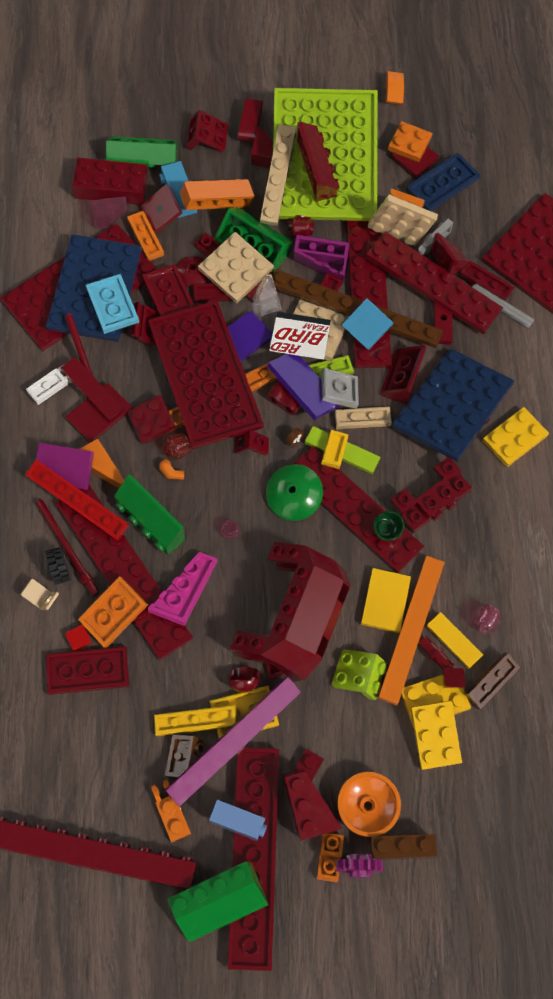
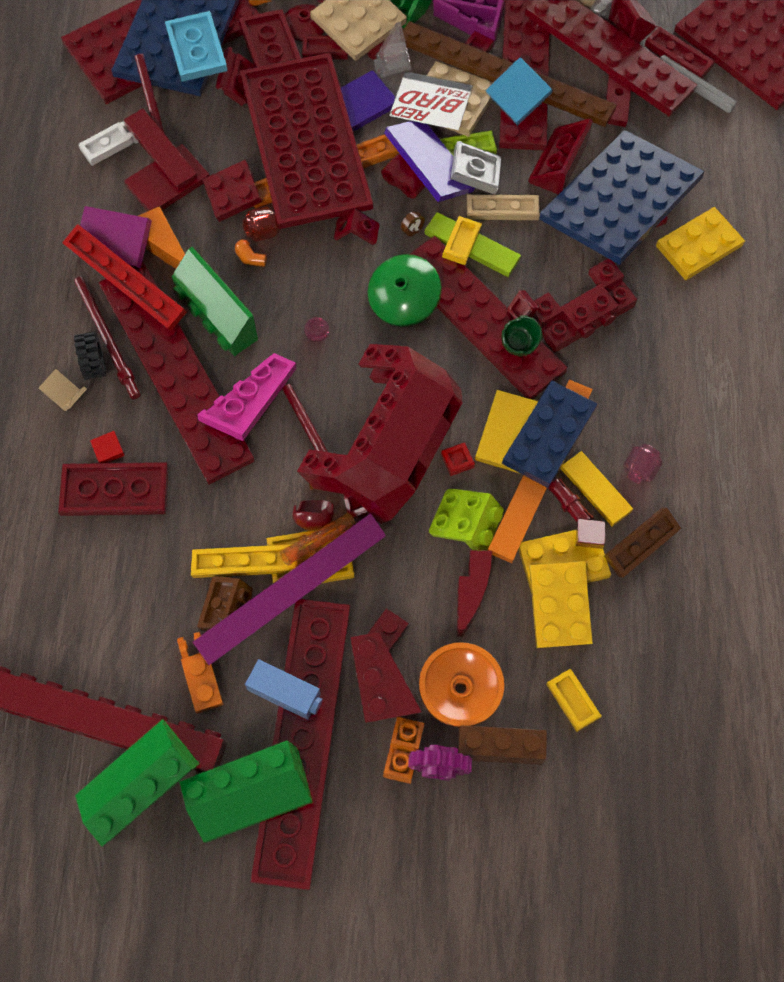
camera: 10 degrees right, 0 degrees up
orange plate [78,576,148,648] -> none
none -> green slope [75,719,200,847]
none -> clear orange pin [279,513,355,566]
none -> dark red bar [282,384,328,452]
none -> red tile [441,442,475,477]
none -> dark red slope [457,550,492,637]
none -> dark blue plate [502,381,597,488]
none -> dark red tile [507,290,539,319]
none -> yellow tile [546,668,601,732]

